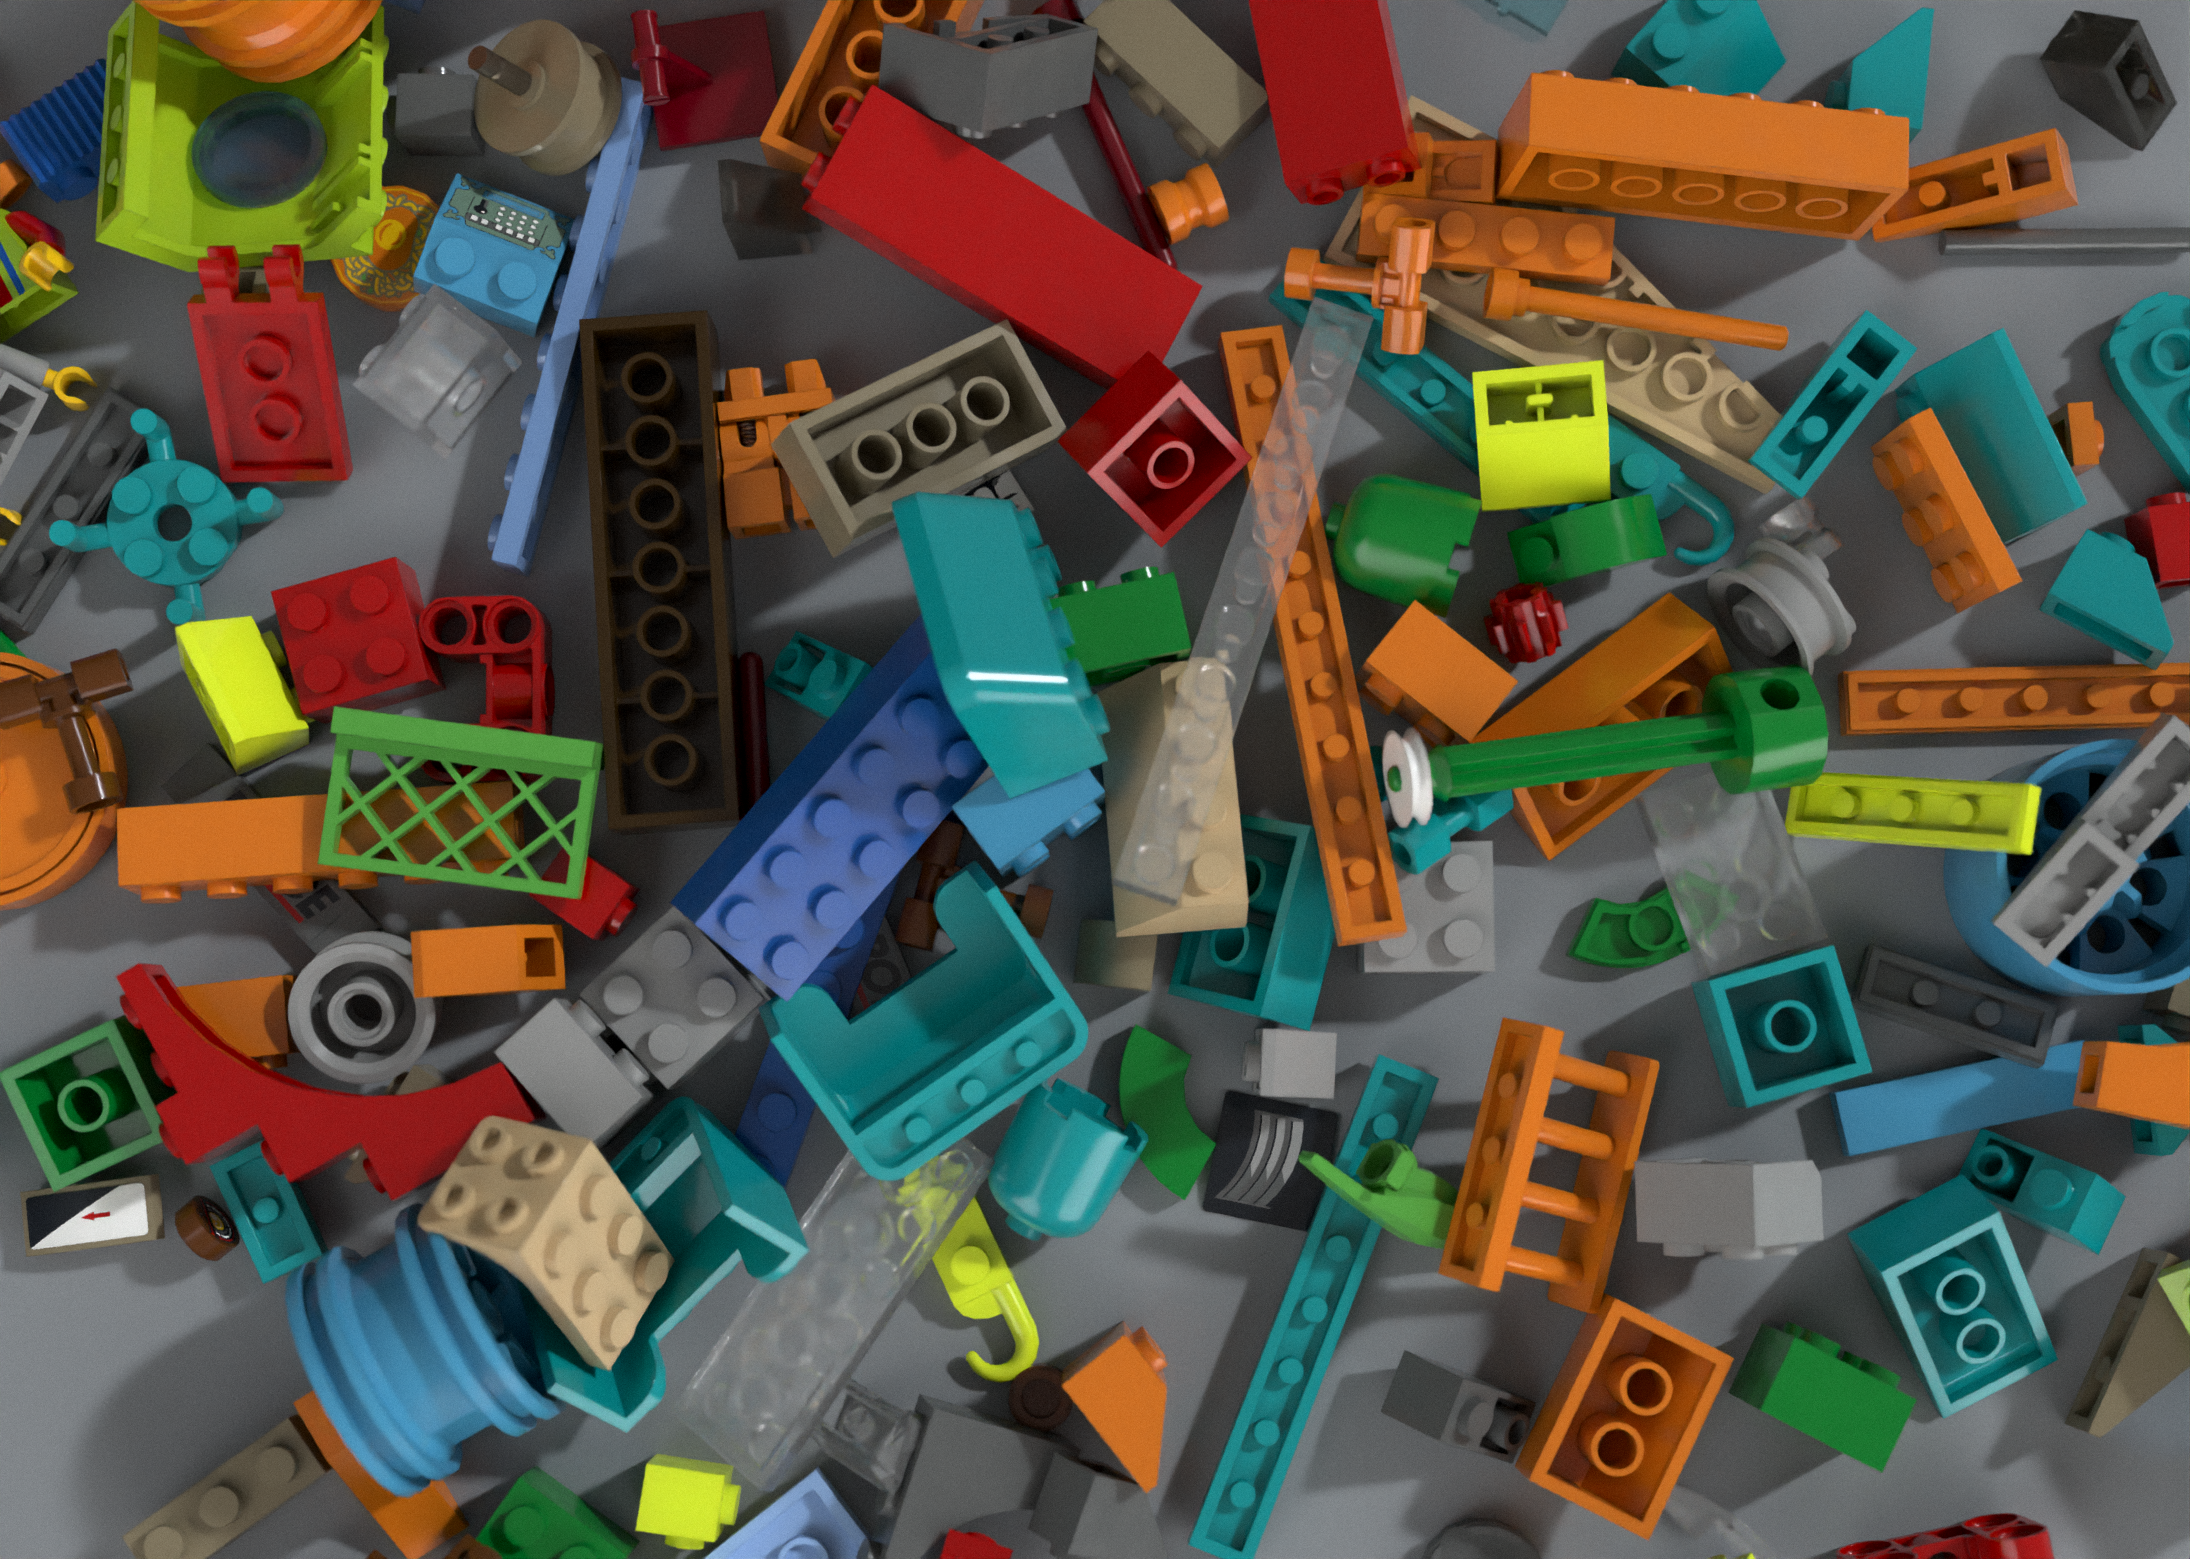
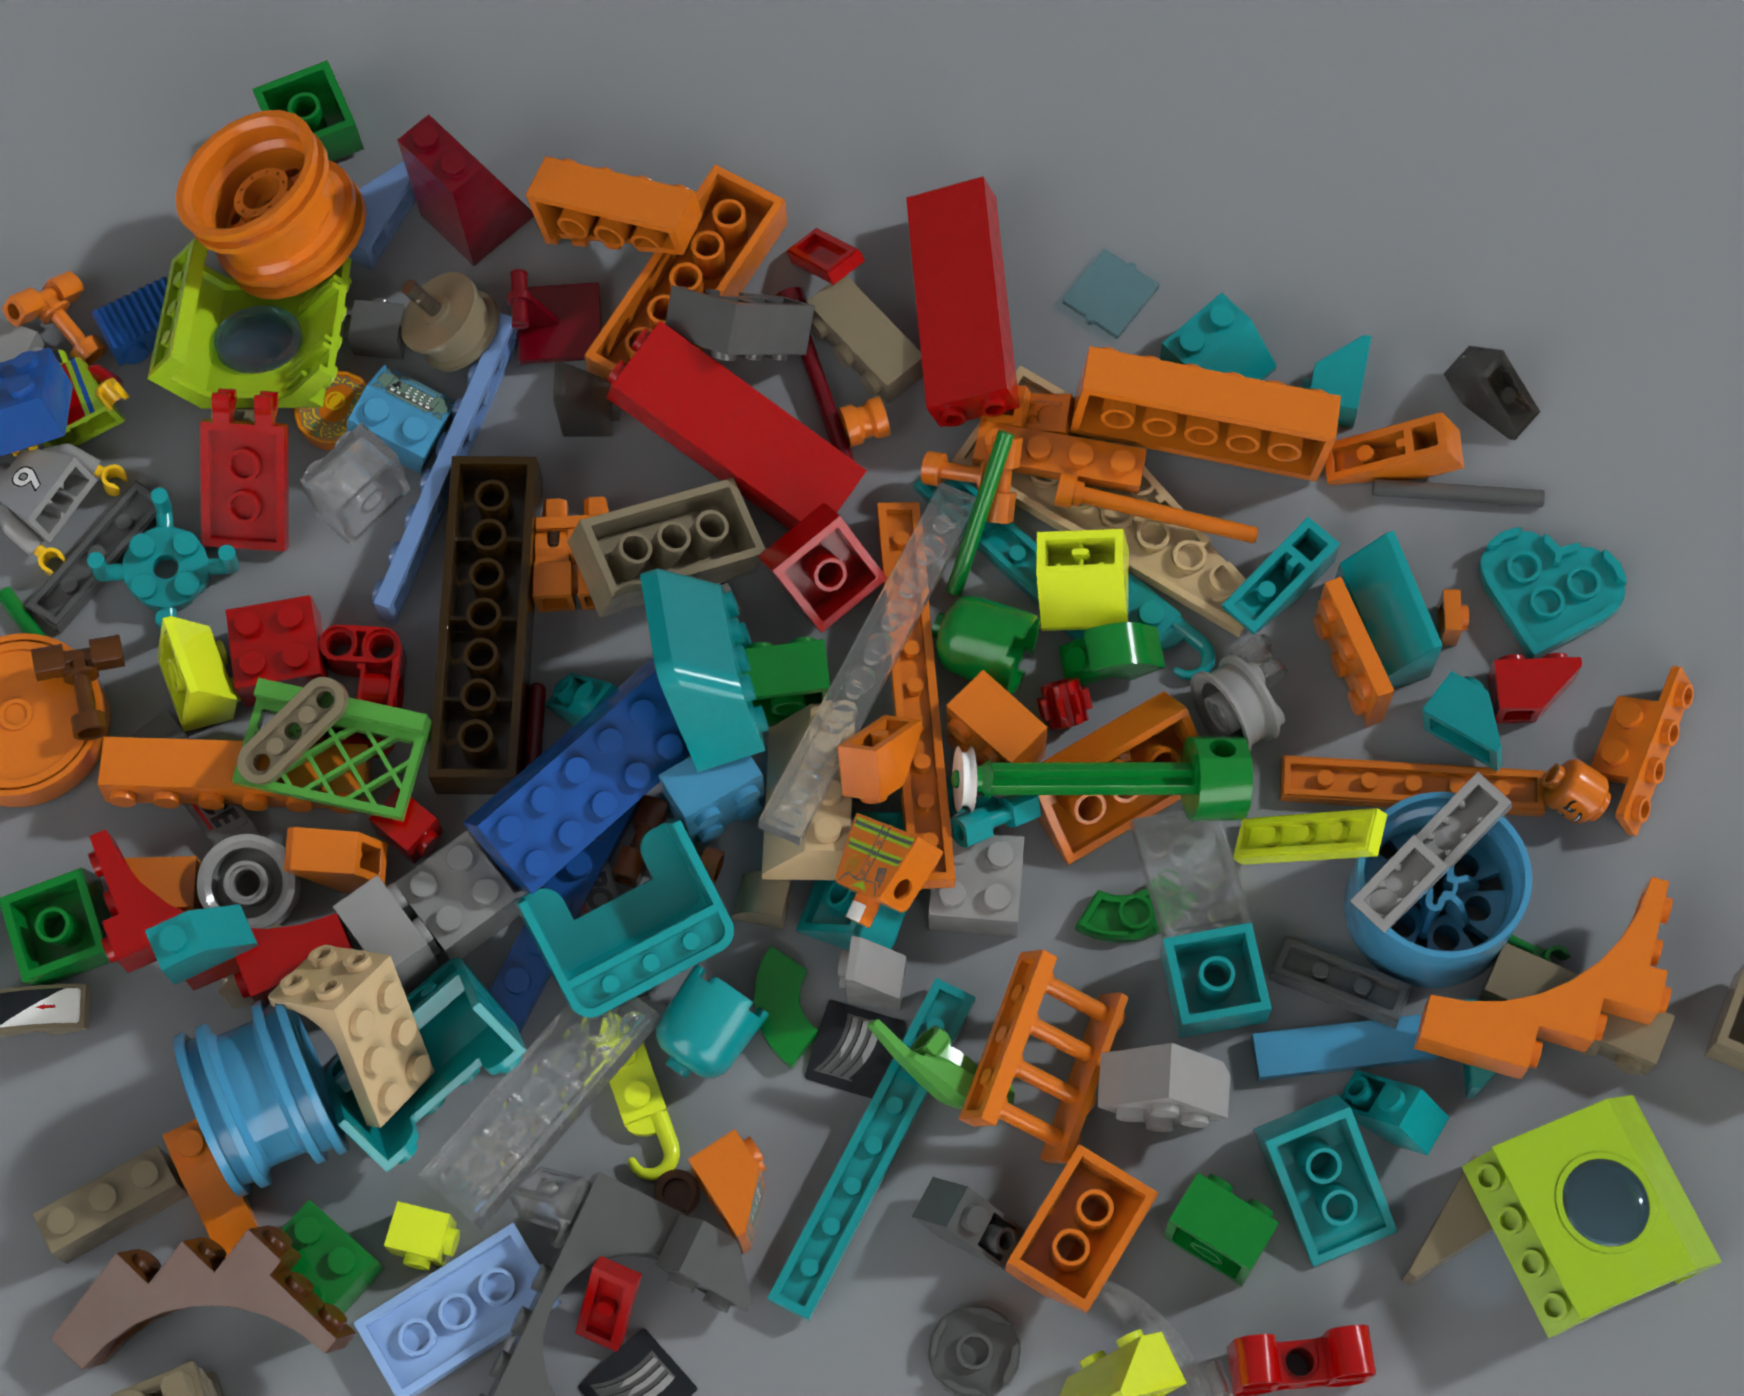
camera: 10 degrees right, 15 degrees down
reddish brown tile [175,1195,239,1261] -> none
teal plate [209,1139,328,1284] -> none
none -> teal slope [145,904,259,985]
none -> dark tan plate [237,677,349,785]
none -> orange torso [835,813,944,928]
none -> orange slope [837,715,923,804]
none -> green bar [945,429,1015,596]

